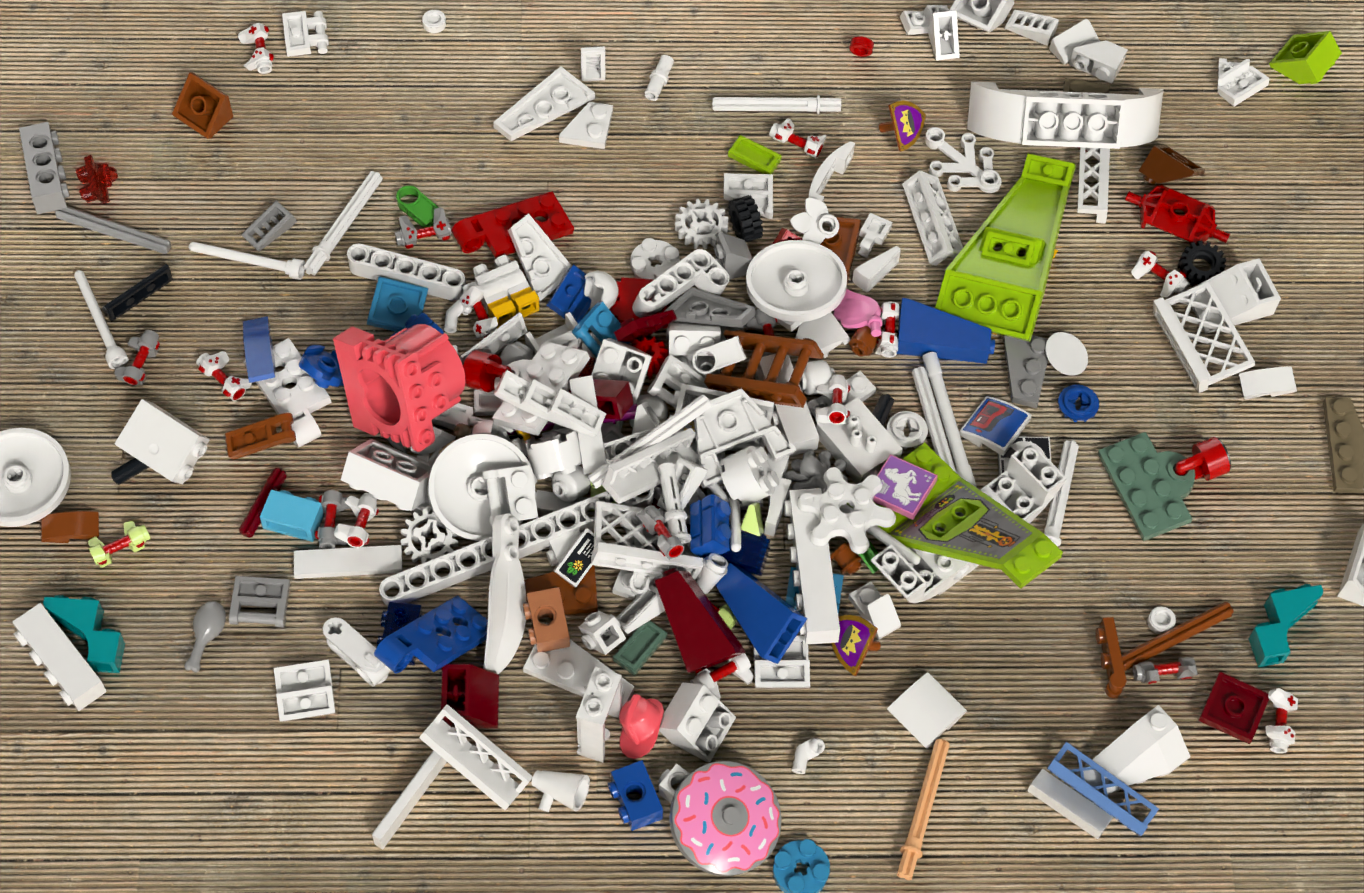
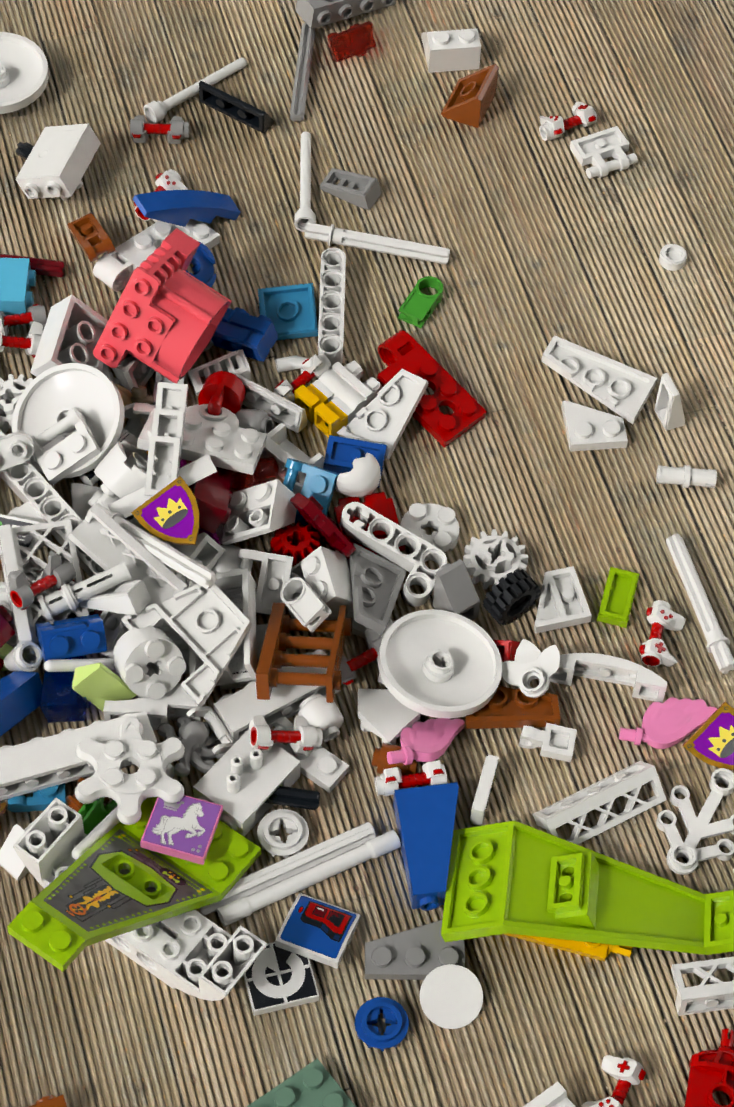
camera: 75 degrees right, 5 degrees down
light grey piece [394,207,452,249] -> none
white slope [852,246,901,293] -> none
white axle [1044,440,1079,566] -> none
none -> shield [131,476,200,545]
none -> white piece [186,706,236,755]
none -> white slope [421,28,481,73]
none -> white tile [470,754,499,826]
none -> bright pink animal [619,697,717,749]

